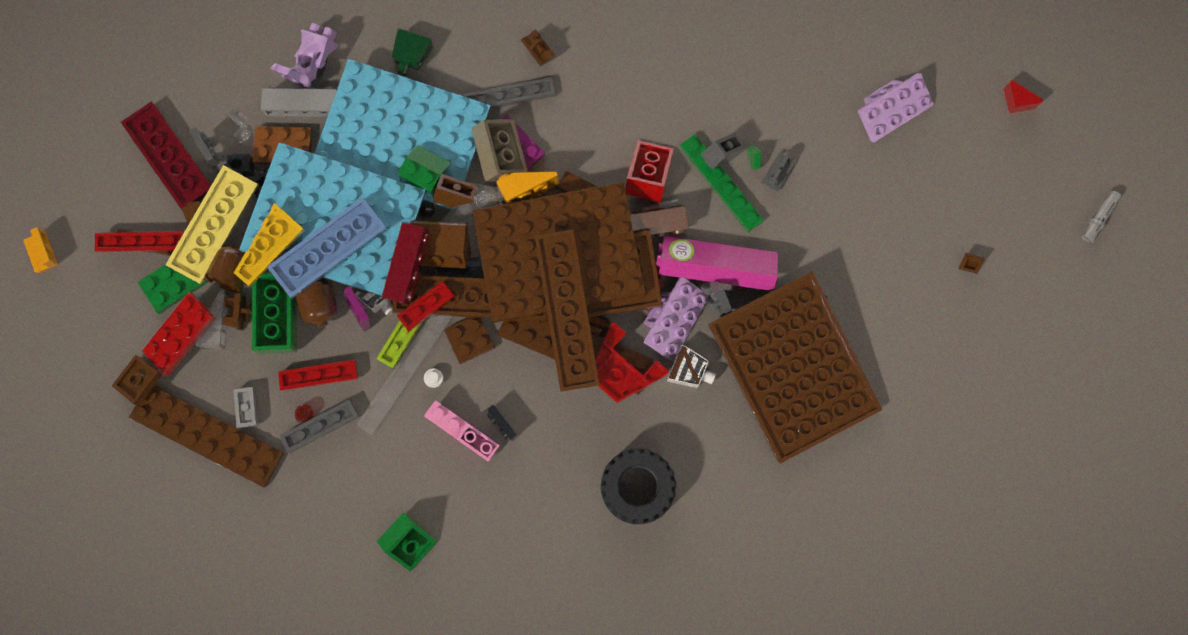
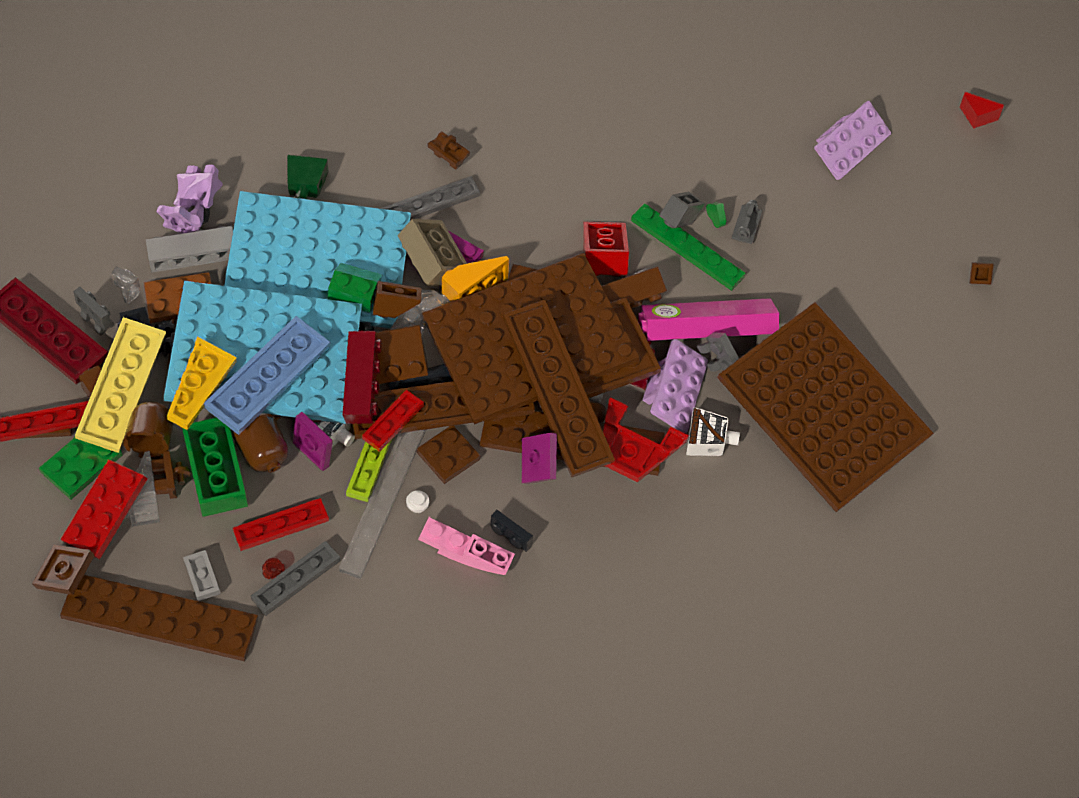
camera: 20 degrees left, 20 degrees down
green slope [376,512,437,572] -> none
black tyre [601,448,677,525] -> none
none -> magenta plate [522,433,557,484]

